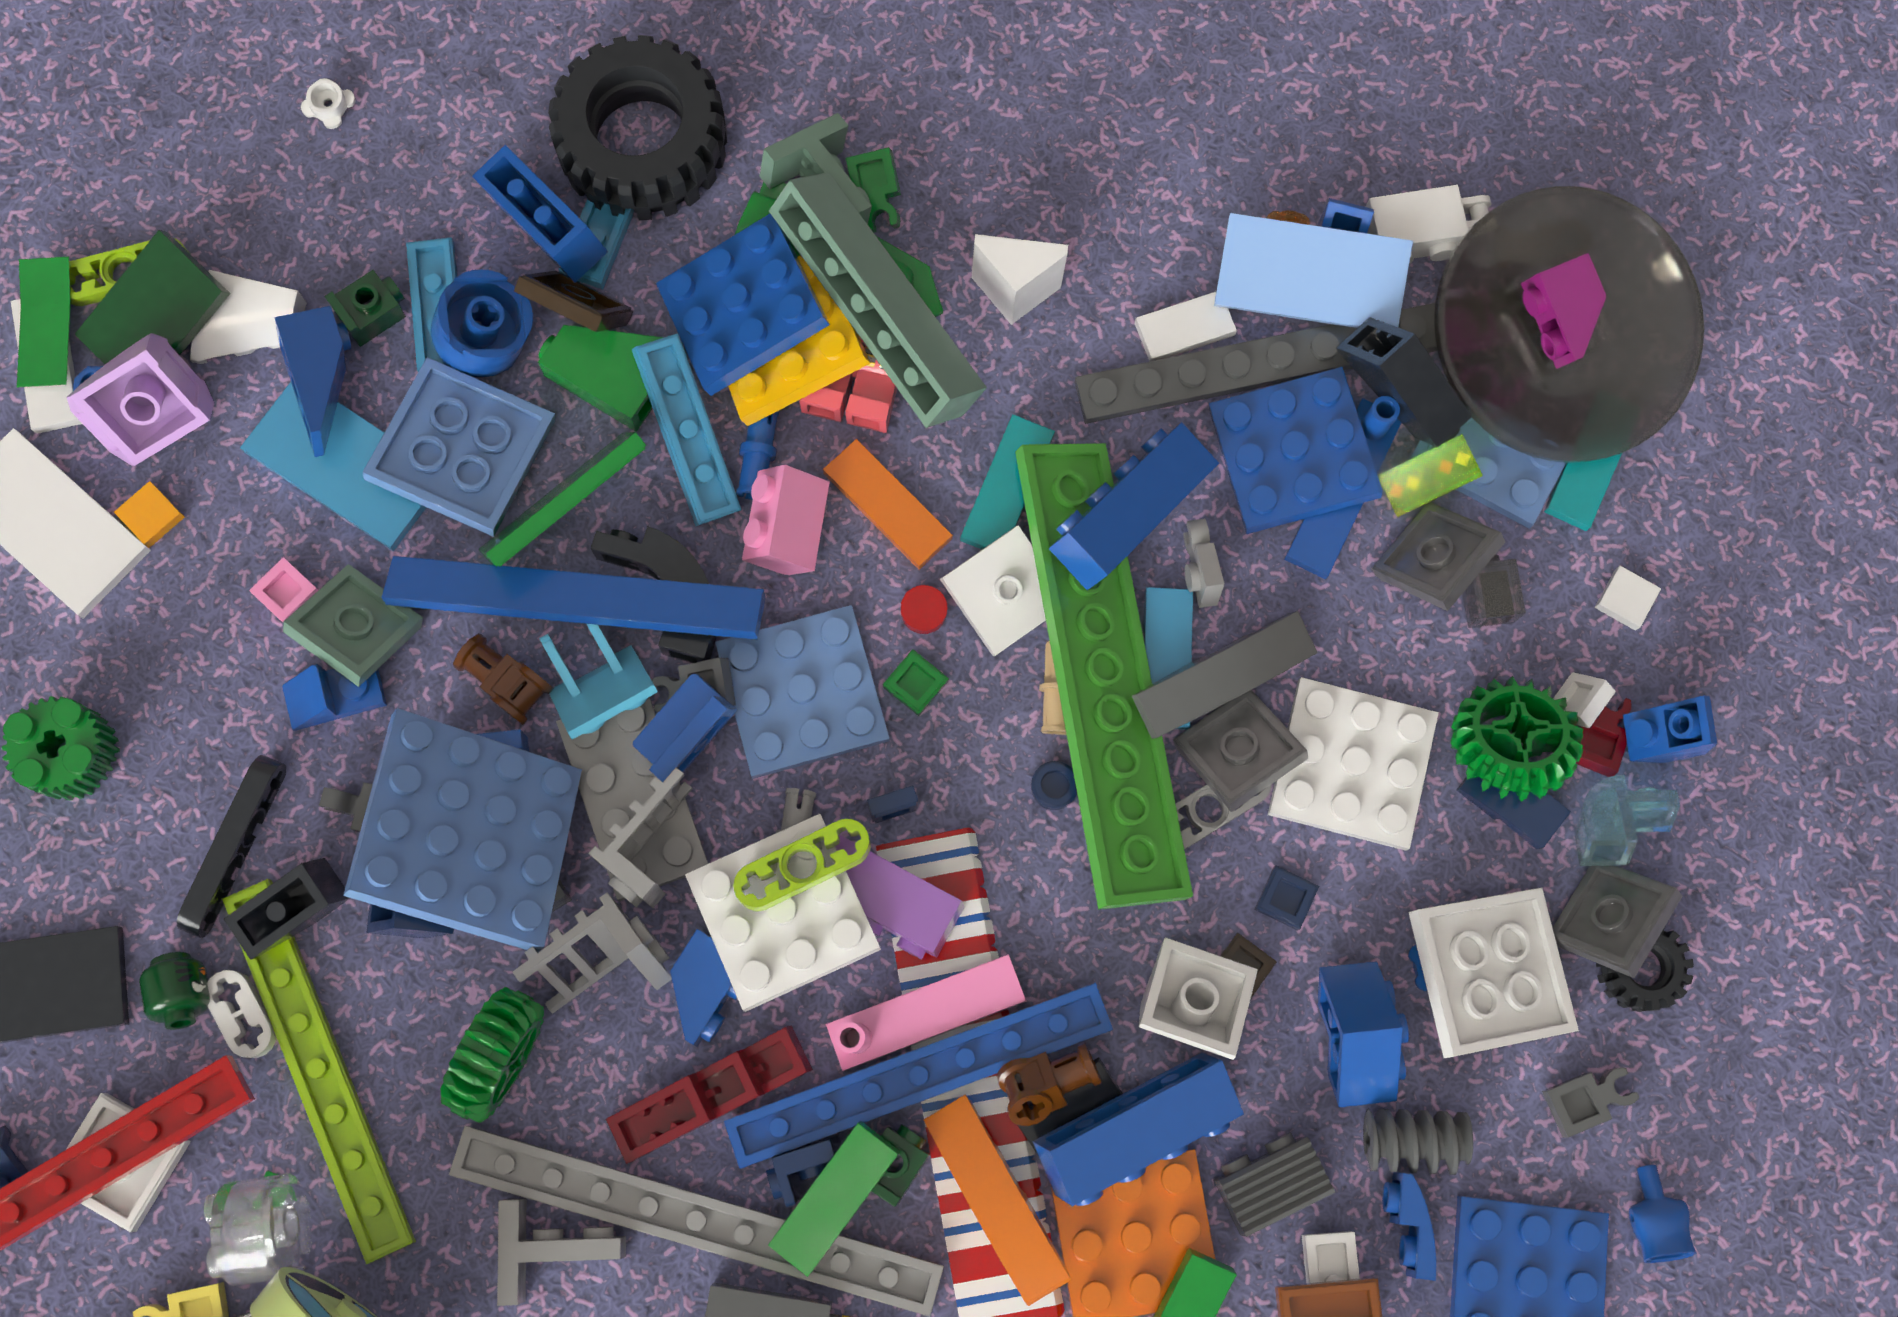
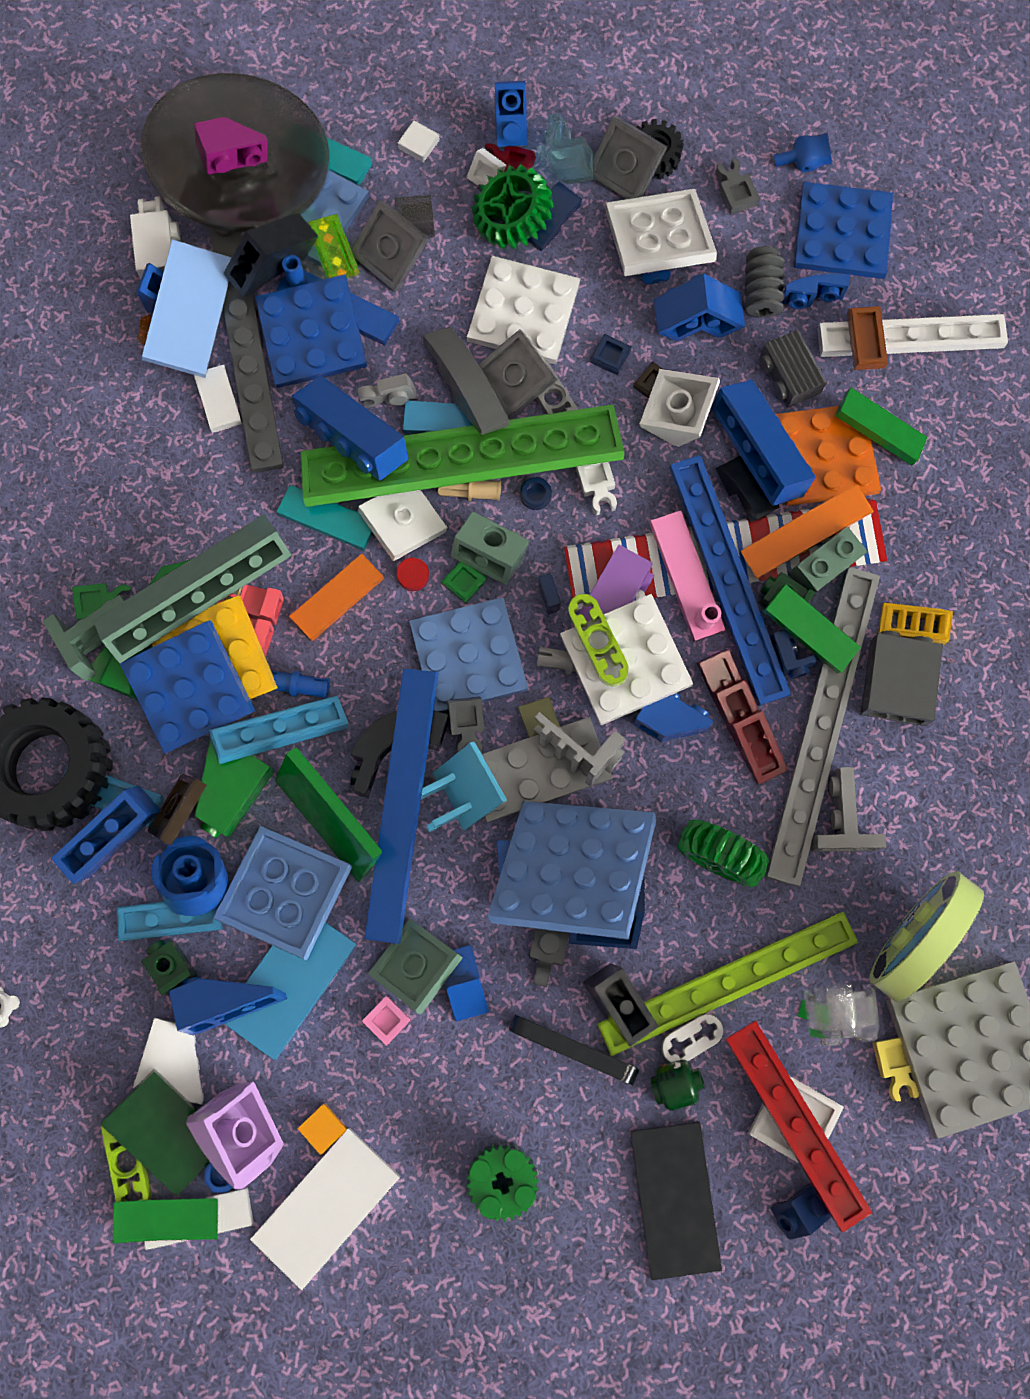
camera: 85 degrees left, 0 degrees up
reddish brown connector [453,633,554,725] -> none
light grey plate [513,892,672,1014] -> none
blue panel [633,674,738,782] -> none
bright pink brick [742,465,830,575] -> none
white slope [971,234,1068,325] -> none
reddish brown connector [997,1042,1102,1126] -> none
none -> sand green brick [450,511,529,586]
none -> olive tile [518,696,560,738]
none -> white plate [575,462,617,516]
none -> sand green brick [788,526,868,592]

